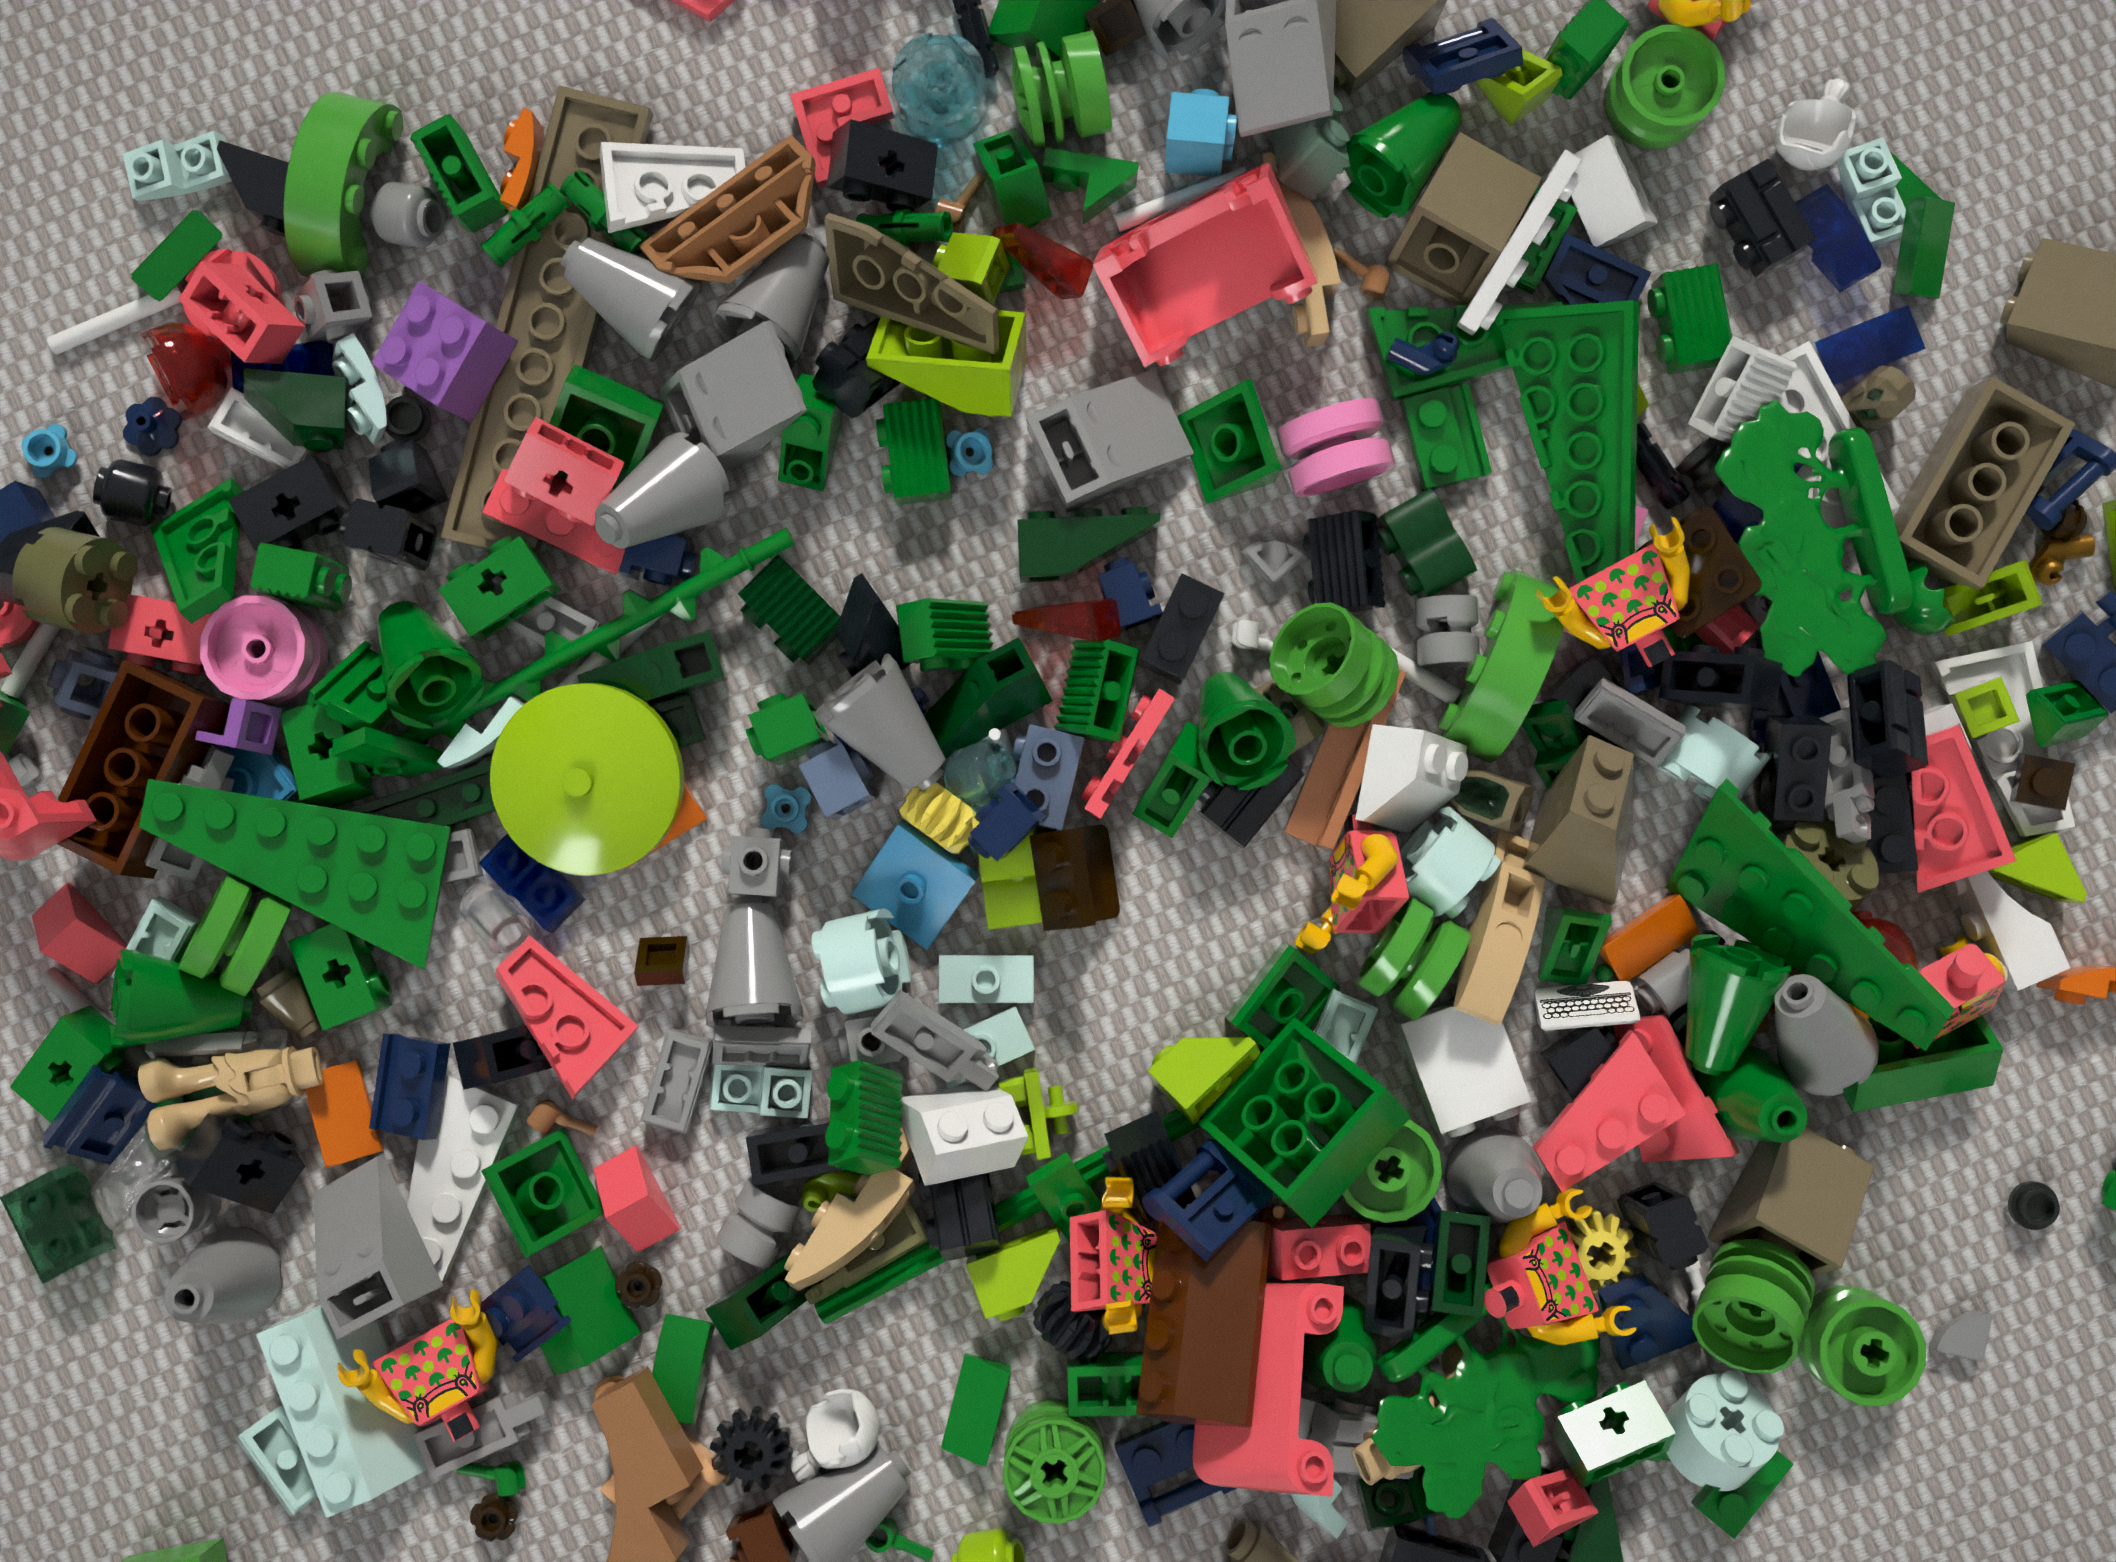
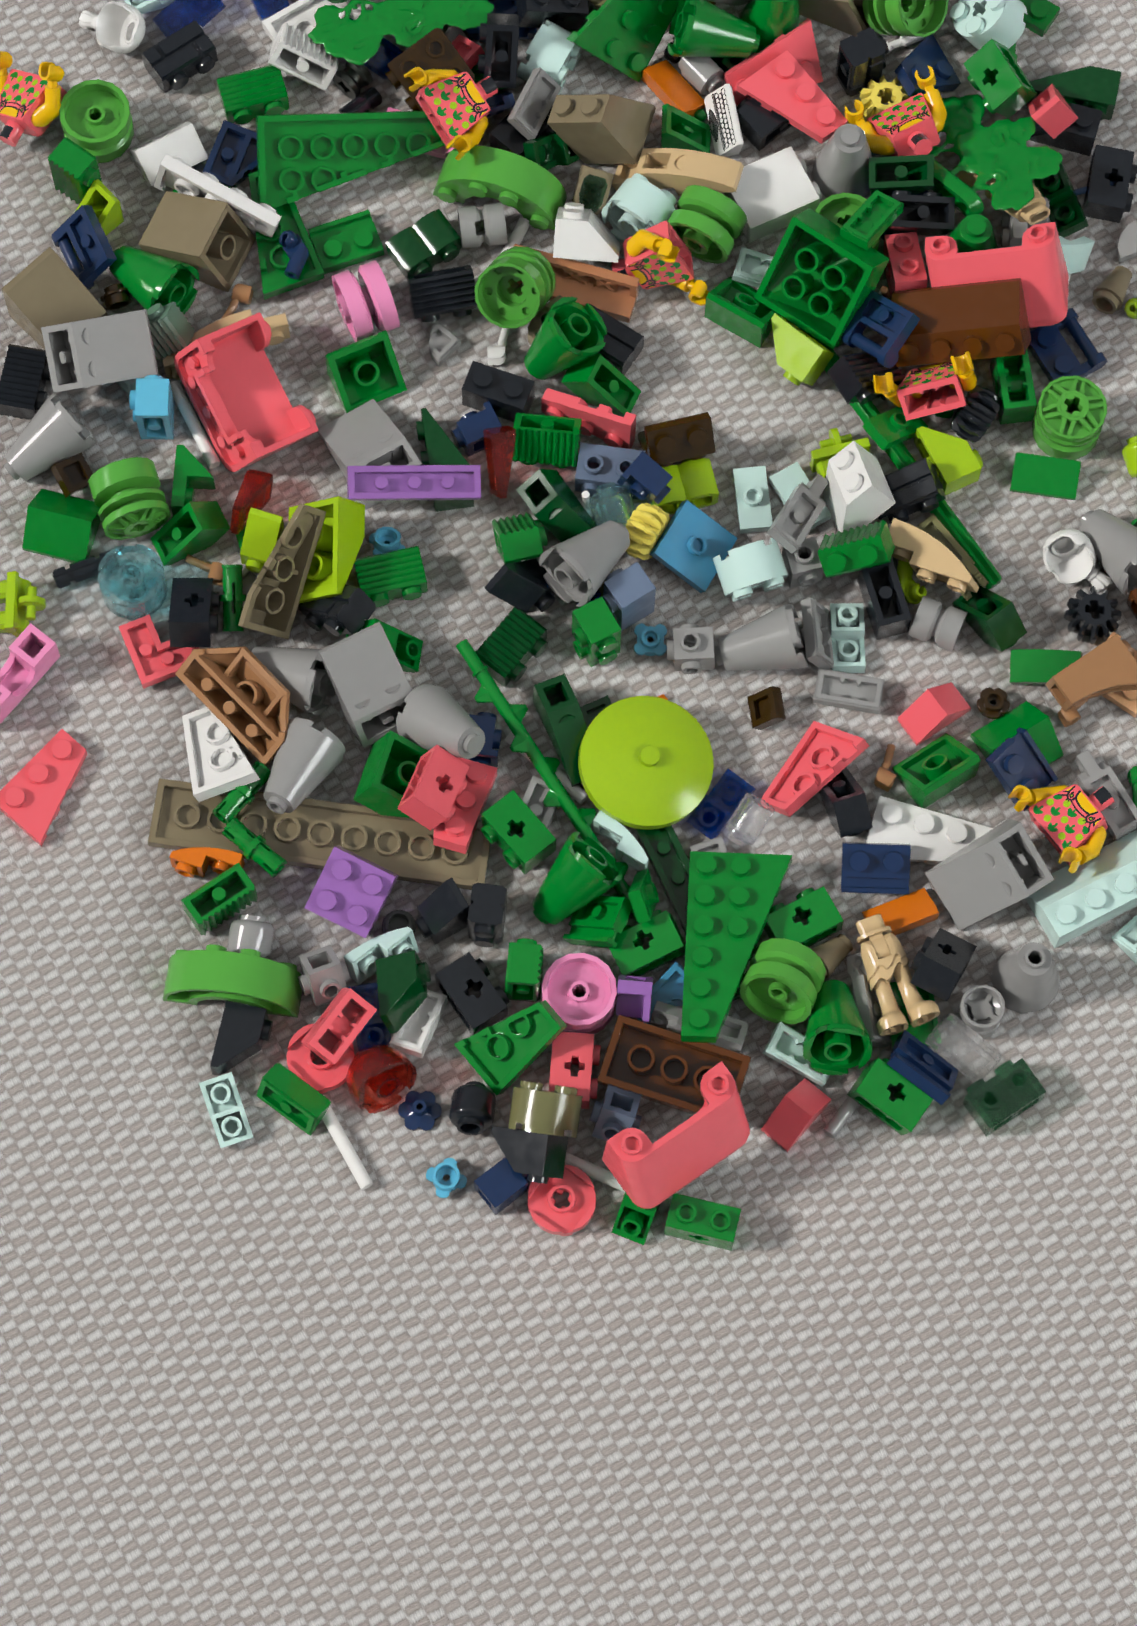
camera: 95 degrees left, 15 degrees down
none -> dark brown plate [100,283,132,310]
none -> medium lavender plate [347,465,481,501]
none -> green plate [840,190,904,250]

